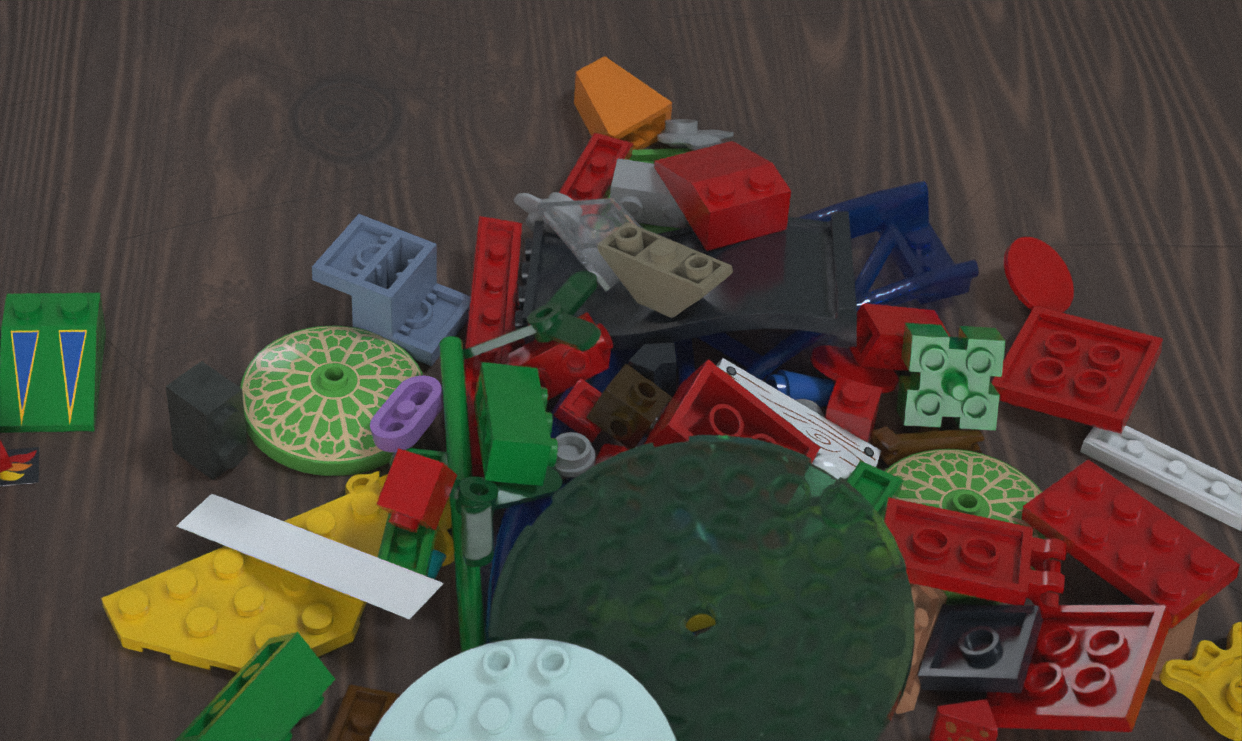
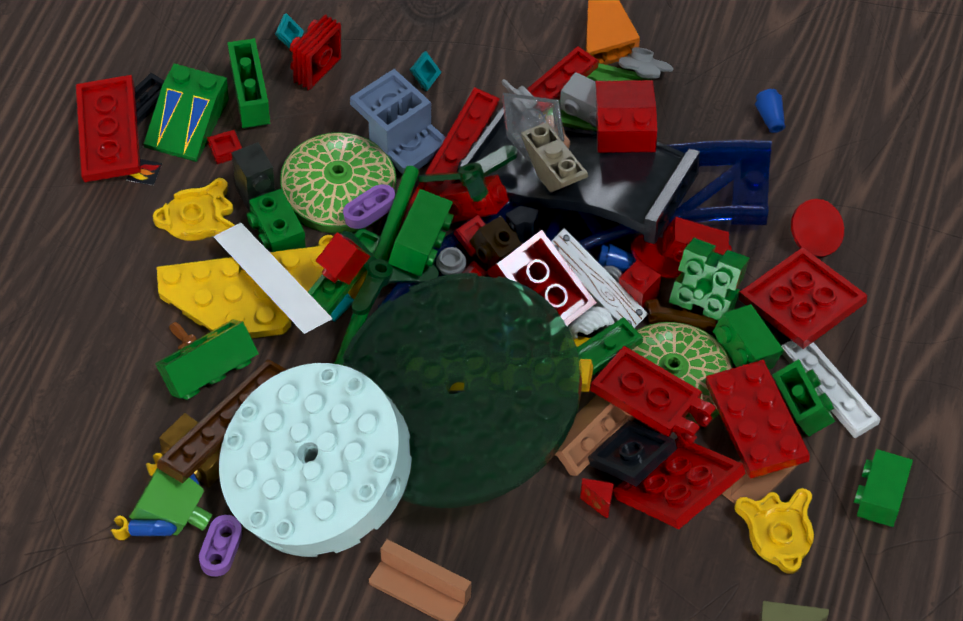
camera: 25 degrees right, 10 degrees up
none -> yellow tile [153,178,235,241]
none -> dark orange piece [169,322,197,349]
none -> red tile [207,130,242,164]
none -> green brick [227,38,270,128]
none -> green brick [247,188,306,252]
none -> teal slope [275,13,304,48]
none -> red brick [289,14,341,91]
none -> teal slope [409,51,441,91]
none -> green brick [713,304,784,370]
none -> blue cone [755,89,786,133]
none -> green brick [772,359,836,437]

